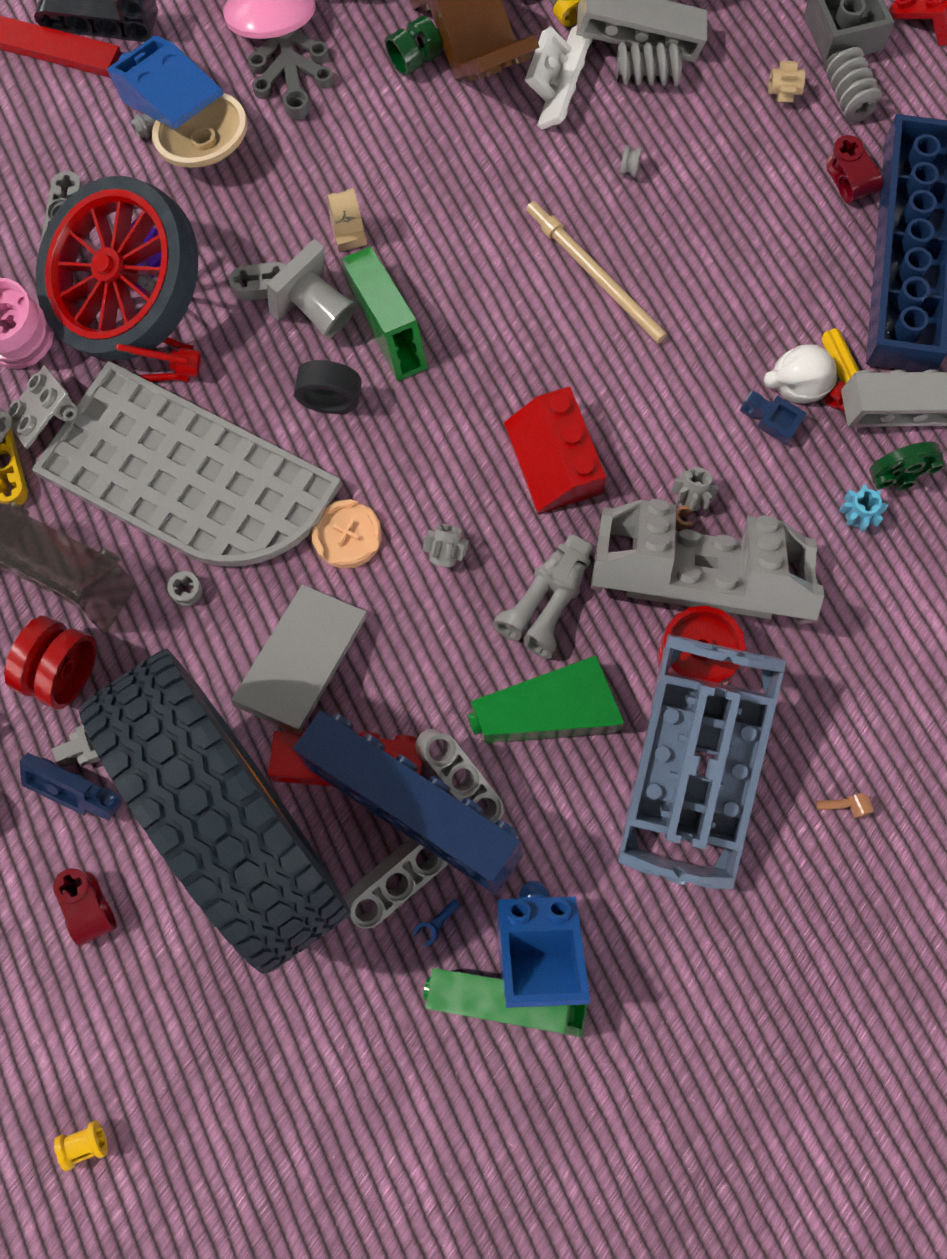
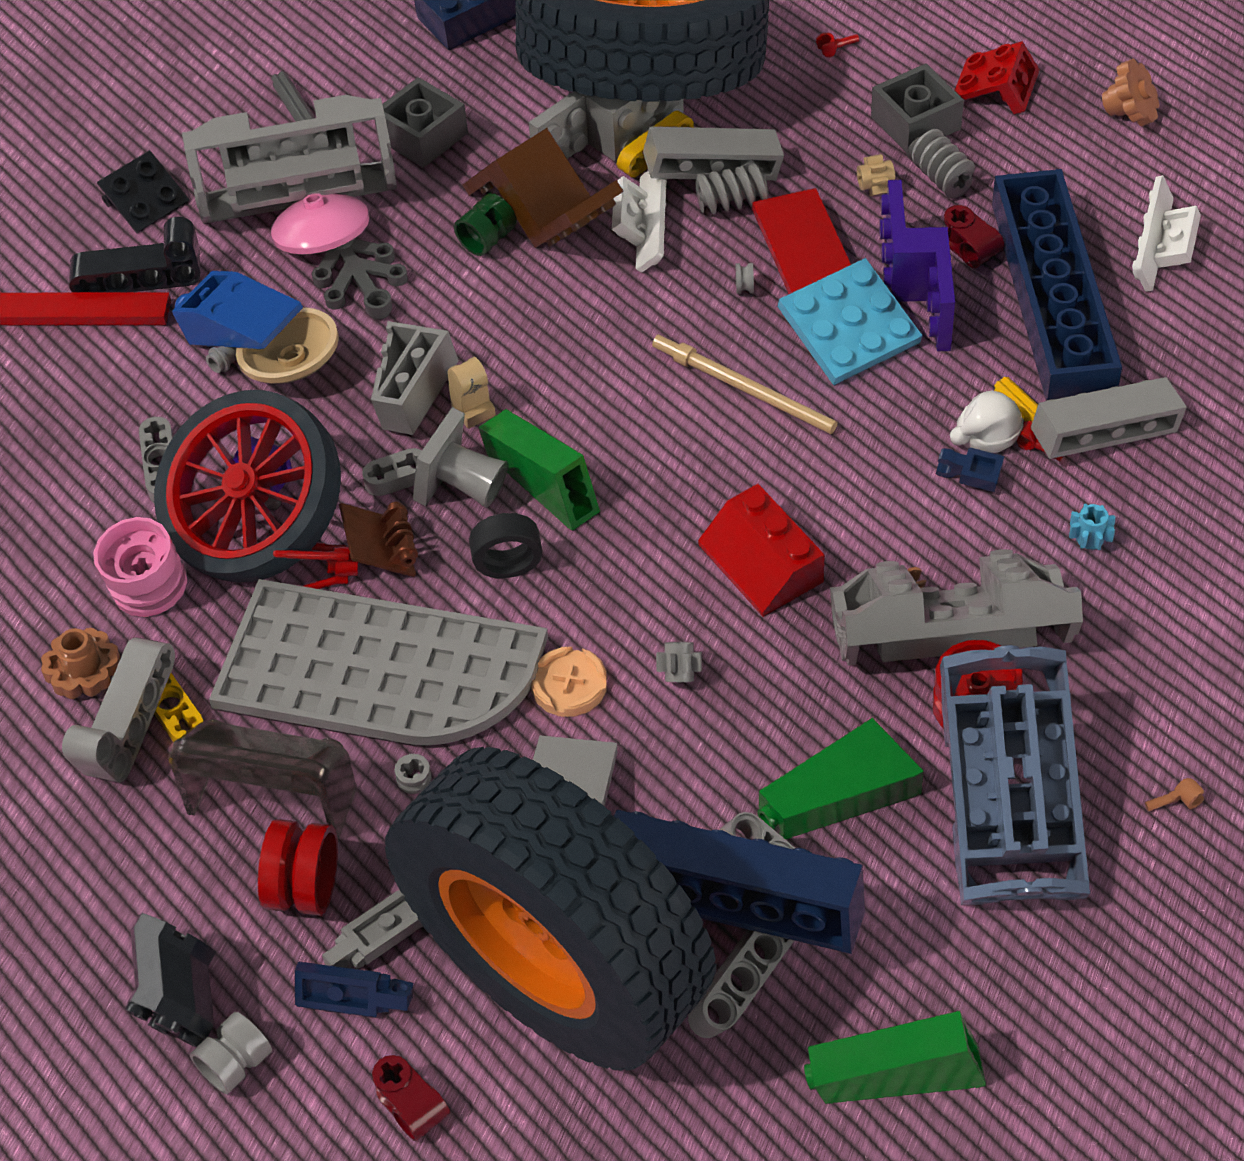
camera: 15 degrees left, 20 degrees down
light grey hinge [7,365,78,449] -> none
blue hand [413,899,460,946] -> none
light grey piece [492,534,594,659] -> none
blue slope [497,881,590,1008] -> none
light grey gear [671,467,719,511] -> none
dark green tile [869,442,946,491] -> none
none -> copper hinge [339,501,418,577]
none -> light grey wedge [371,321,459,435]
none -> red tile [752,188,851,294]
none -> medium azure plate [777,258,923,386]
none -> dark purple bracket [879,180,955,351]

